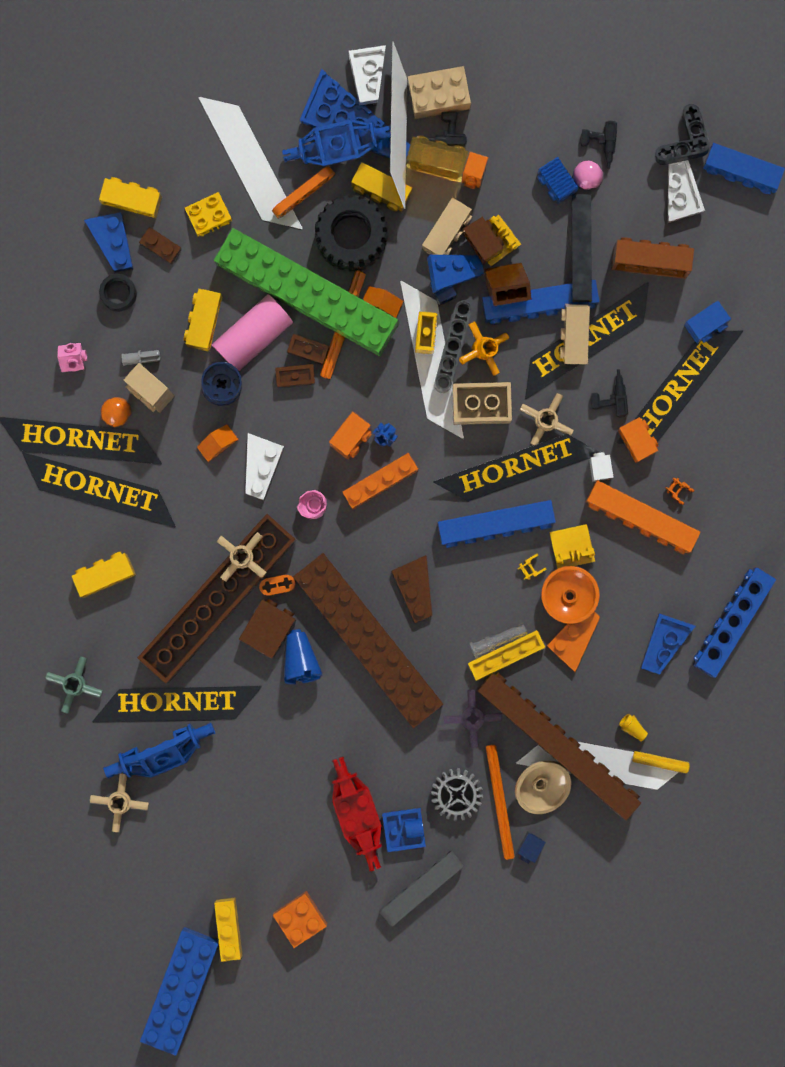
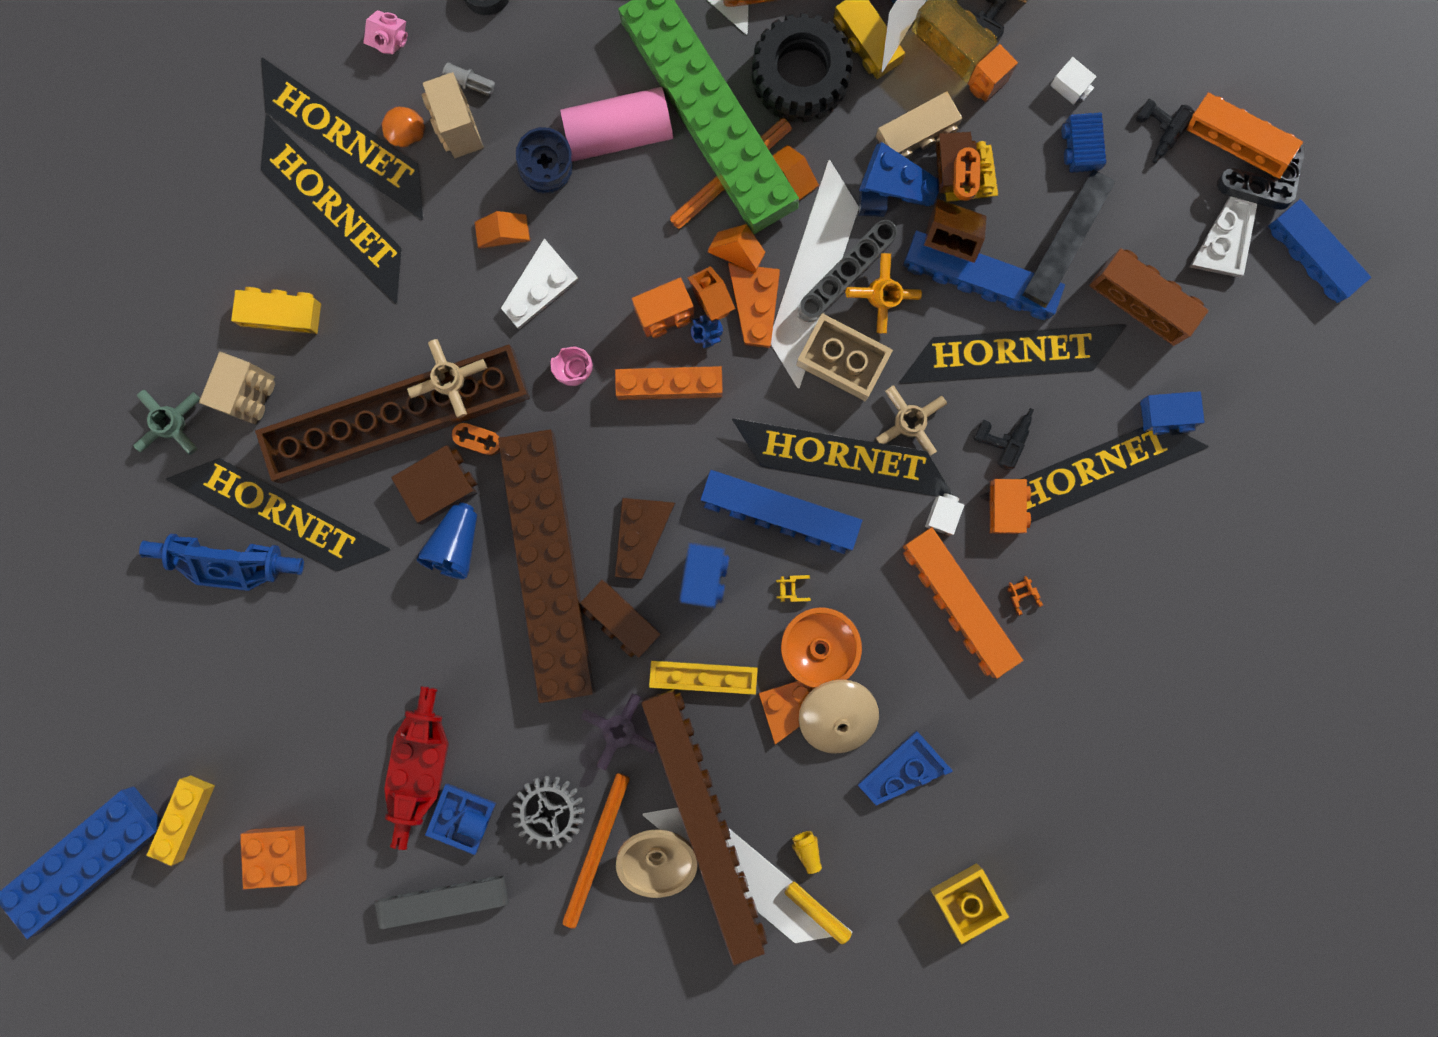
camera: 25 degrees right, 0 degrees up
tan bar [90,773,149,832] -> none
yellow brick [183,288,222,352] -> none
reddish brown plate [275,364,315,388] -> none
reddish brown plate [287,334,329,365] -> none
yellow brick [415,311,438,354] -> none
clear pin [469,623,528,659] -> none
dark blue brick [517,831,546,864] -> none
yellow hinge [549,524,595,569] -> none
tan brick [560,304,590,364] -> none
bright pink hair [573,161,603,190] -> none
blue brick [693,567,776,678] -> none
none -> tan brick [199,351,275,425]
none -> reddish brown brick [580,580,661,658]
none -> blue brick [680,543,729,608]
none -> orange brick [688,266,735,321]
none -> orange slope [708,224,765,273]
none -> orange wing [728,263,780,348]
none -> tan dish [799,680,879,753]
none -> yellow brick [930,863,1009,944]
none -> orange beam [953,147,980,201]
none -> white brick [1050,57,1097,105]
none -> orange brick [1186,92,1303,179]

